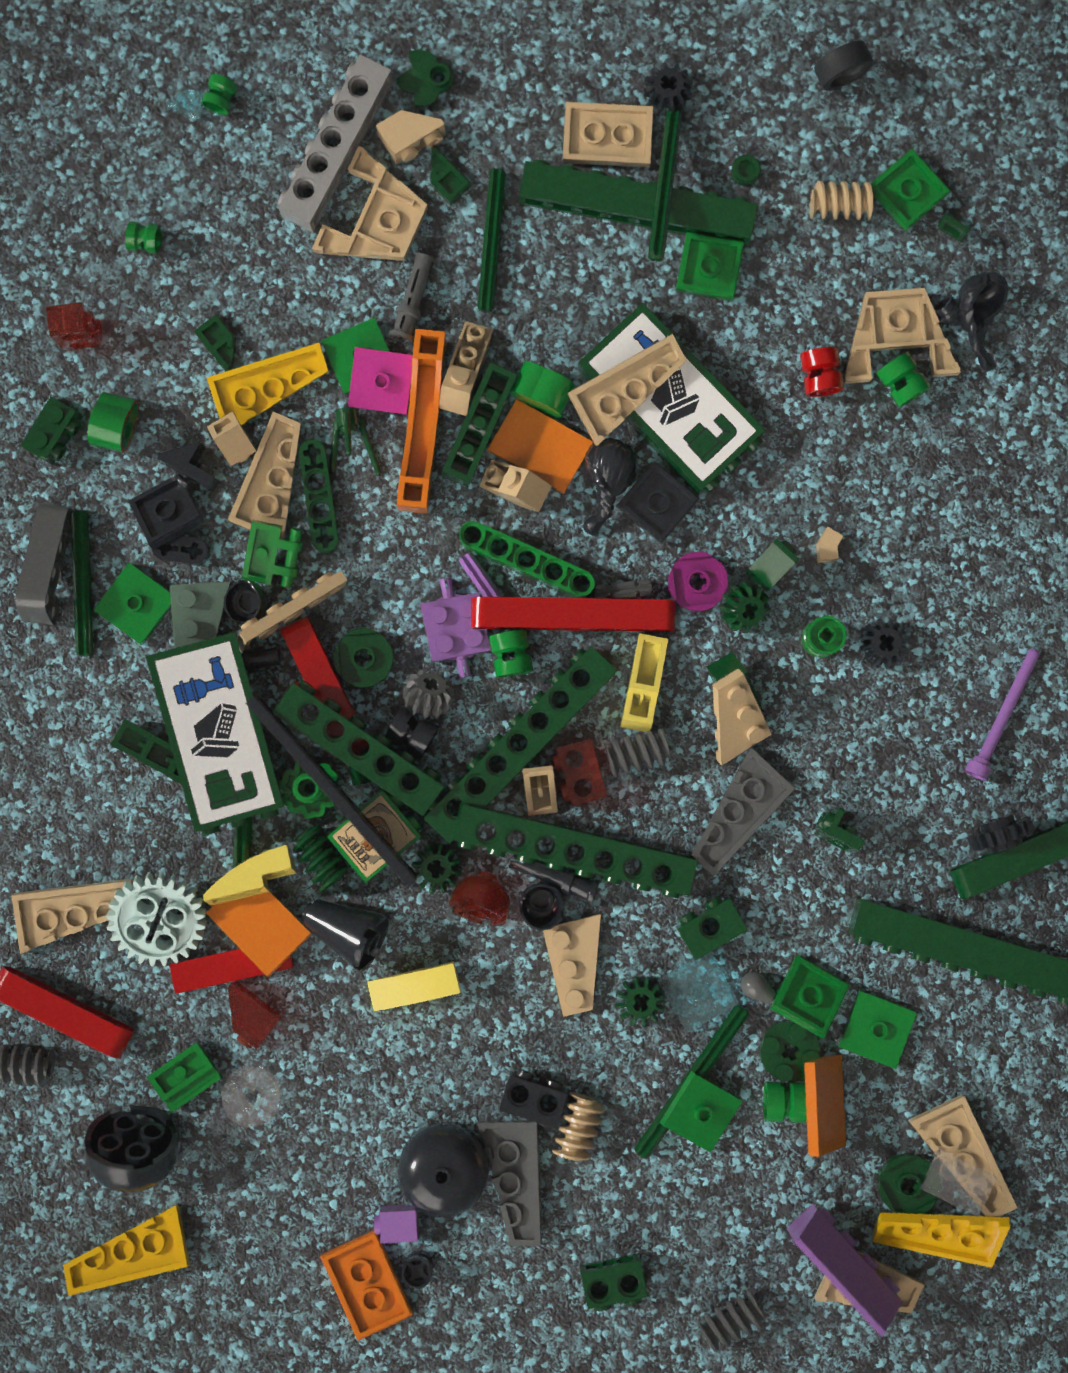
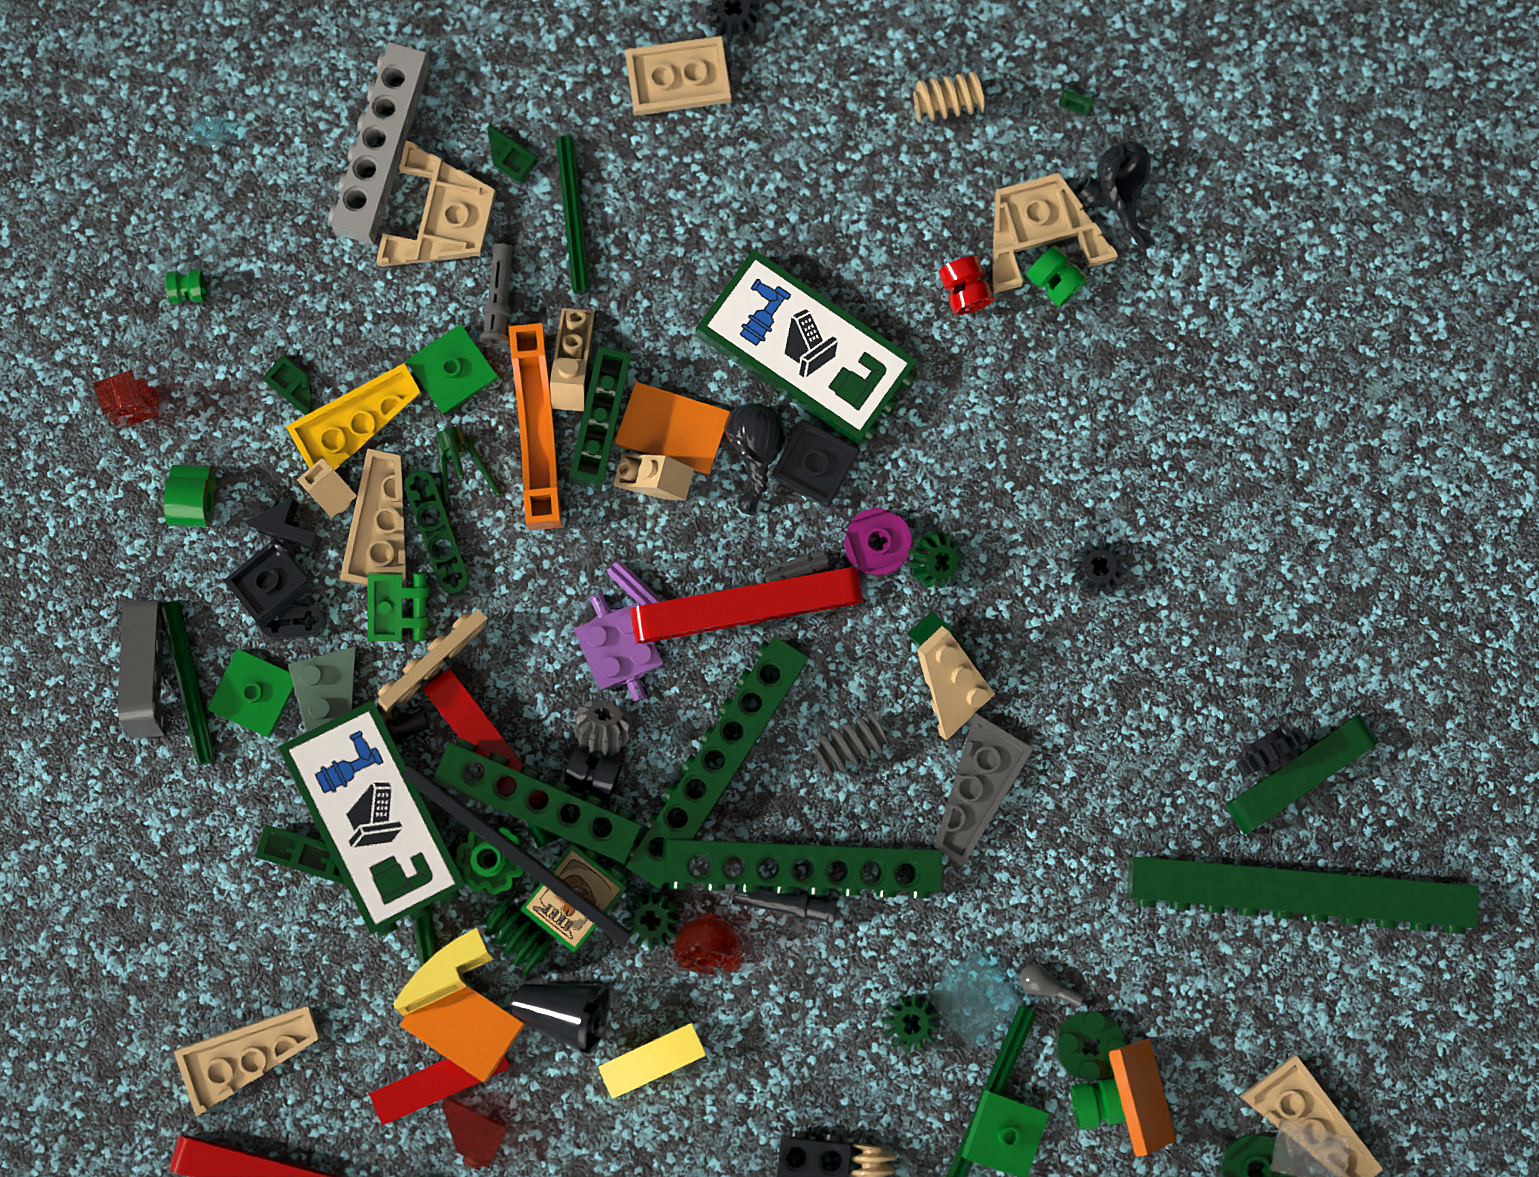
camera: 15 degrees left, 5 degrees down
dark green bracket [20,396,84,466] -> none
light aqua gear [106,872,207,967] -> none
green wheel [201,74,238,115] -> none
black hair [224,580,268,625] -> none
dark green plate [333,628,394,688] -> none
dark pink plate [348,347,413,415] -> none
tan slope [376,110,446,165] -> none
dark green plate [396,50,454,107] -> none
green beam [459,521,595,598] -> none
green wheel [489,630,534,678] -> none
green piece [510,361,576,418] -> none
dark green brick [519,159,757,247] -> none
black hair [519,881,564,931] -> none
tan slope [523,765,558,816] -> none
tan wing [543,914,601,1017] -> none
clear red brick [552,739,607,806] -> none
tan wing [567,334,687,446] -> none
light yellow slope [620,633,668,733] -> none
dark green axle [648,110,682,262] -> none
green plate [675,232,744,302] -> none
dark green brick [675,896,748,960] -> none
dark green tile [731,155,761,187] -> none
slope [745,538,799,592] -> none
green plate [770,955,850,1039] -> none
green wheel [801,616,846,658] -> none
dark green bracket [815,807,865,852] -> none
tan piece [816,527,843,563] -> none
green plate [838,990,917,1069] -> none
green plate [871,148,951,232] -> none
medium lavender piece [964,648,1040,781] -> none

